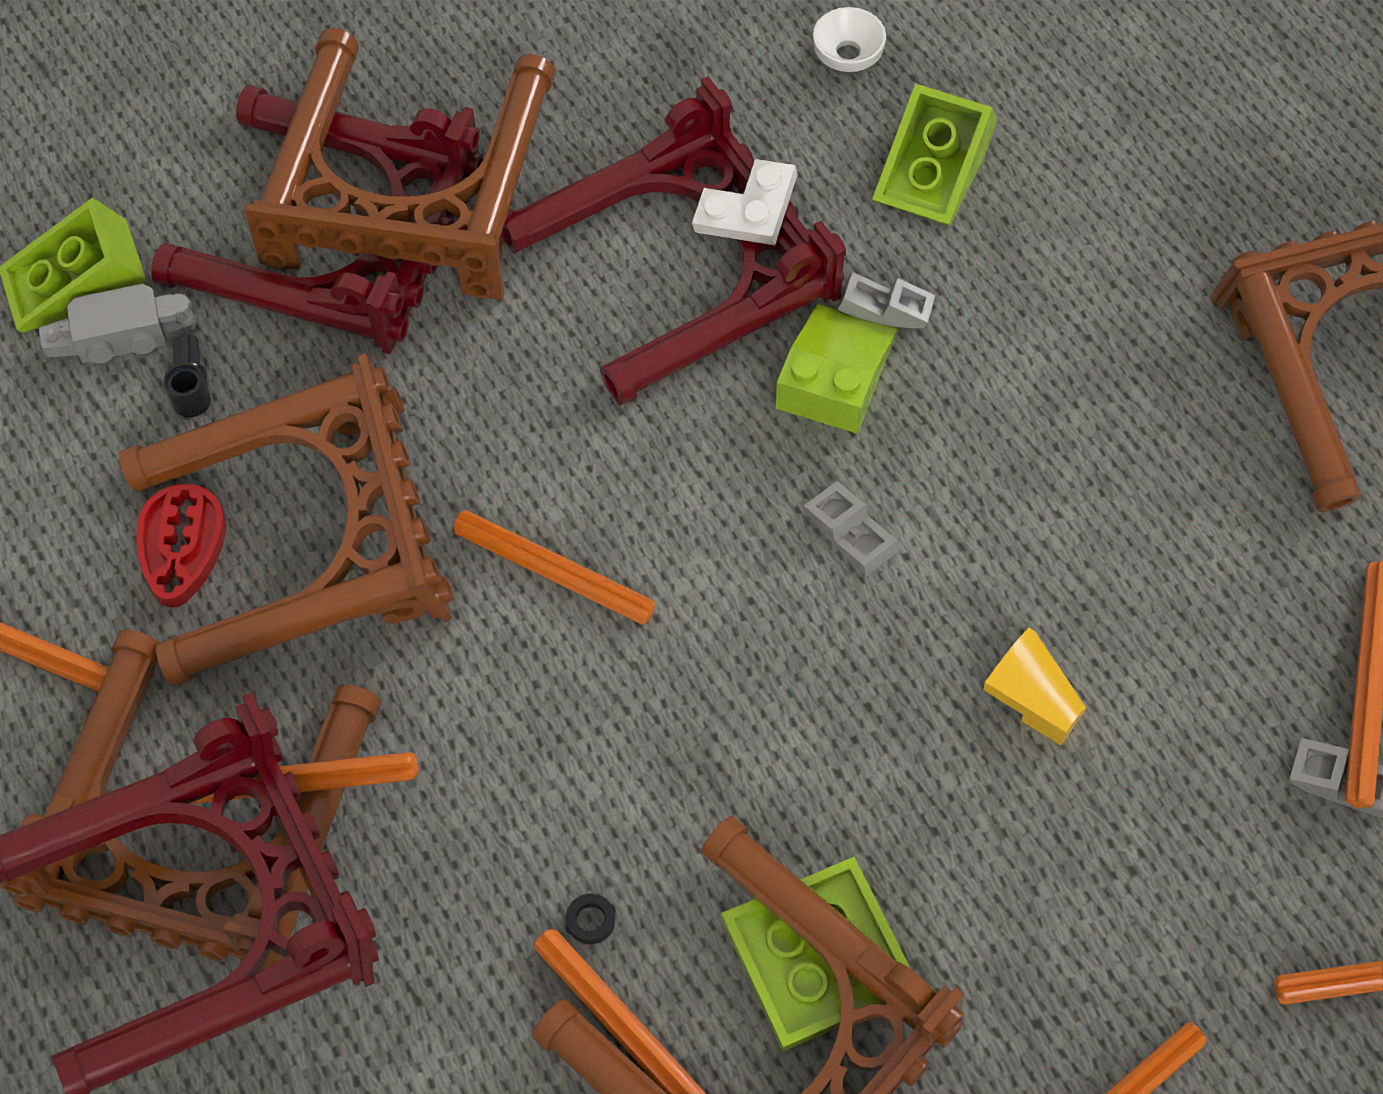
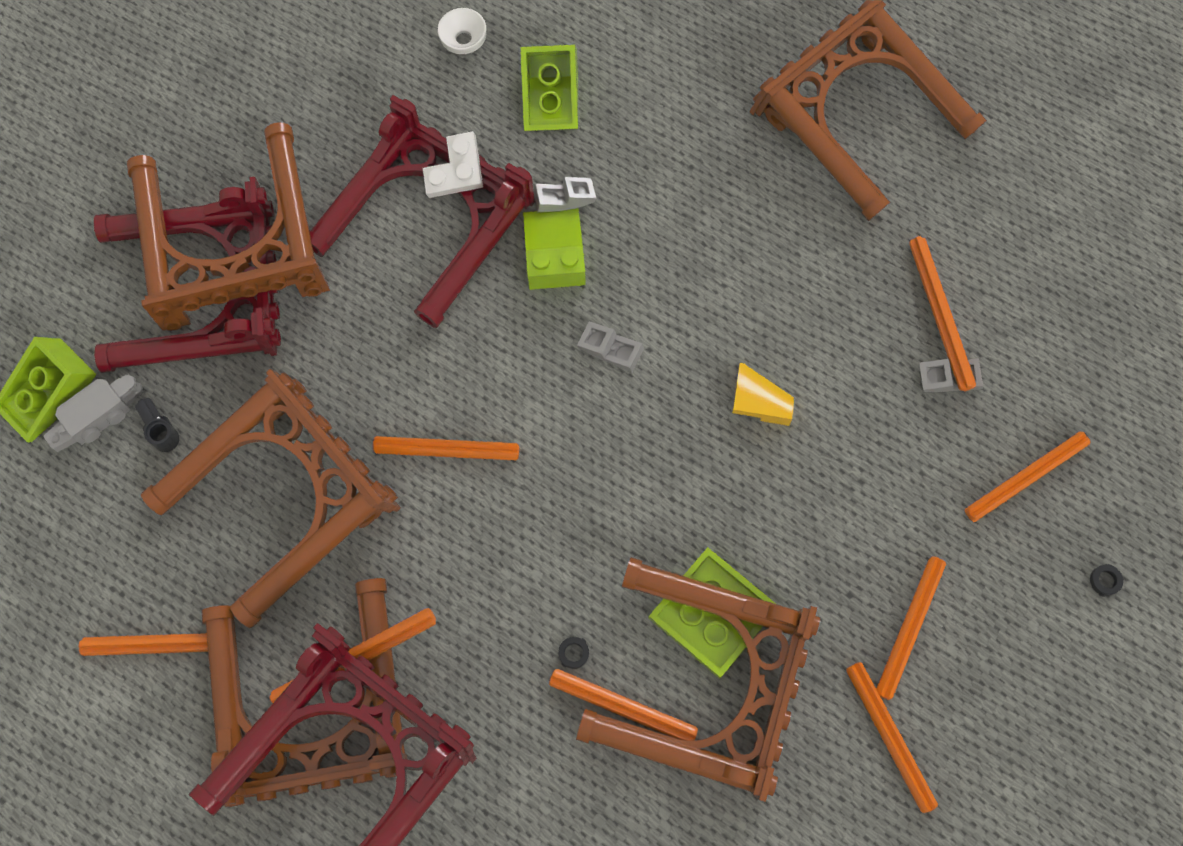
camera: 25 degrees left, 10 degrees up
red piece [136,484,227,608] -> none

